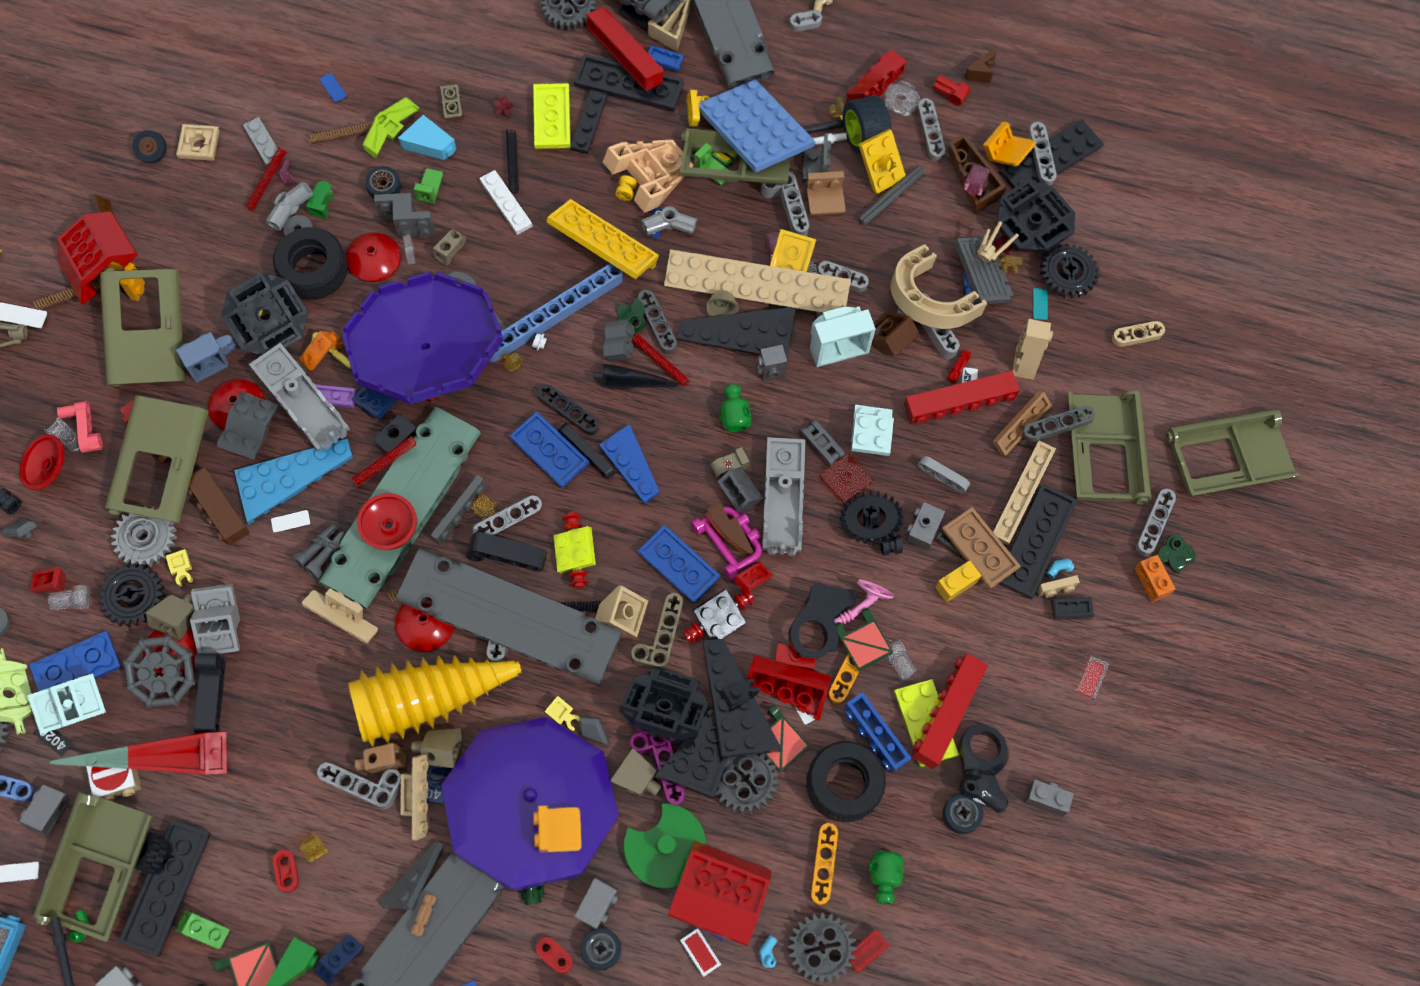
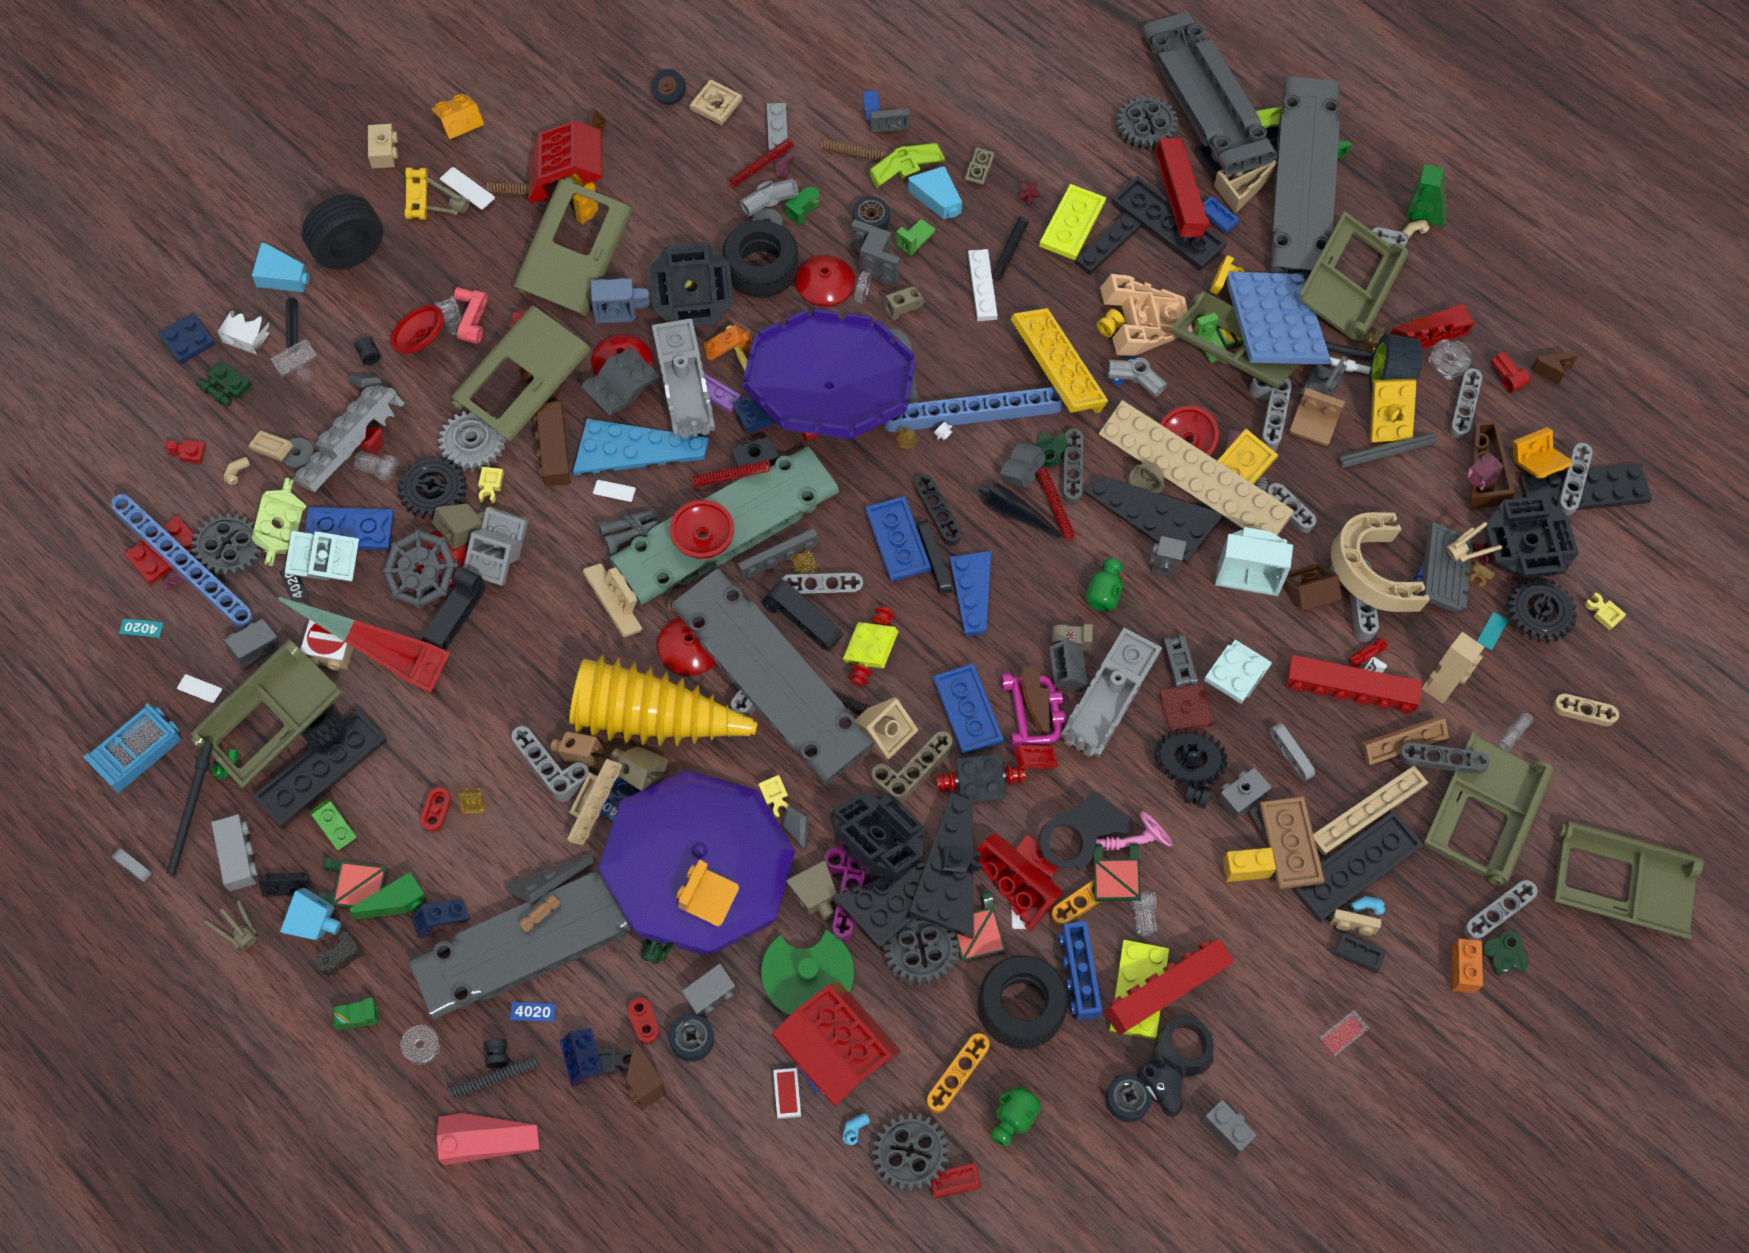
camera: 30 degrees right, 5 degrees down
none -> light grey piece [292,385,405,492]
none -> dark grey bracket [869,108,910,133]
none -> red dish [1160,406,1219,456]
none -> olive piece [1299,211,1408,341]
none -> clear pin [1497,712,1534,752]
none -> light yellow plate [1584,593,1626,631]

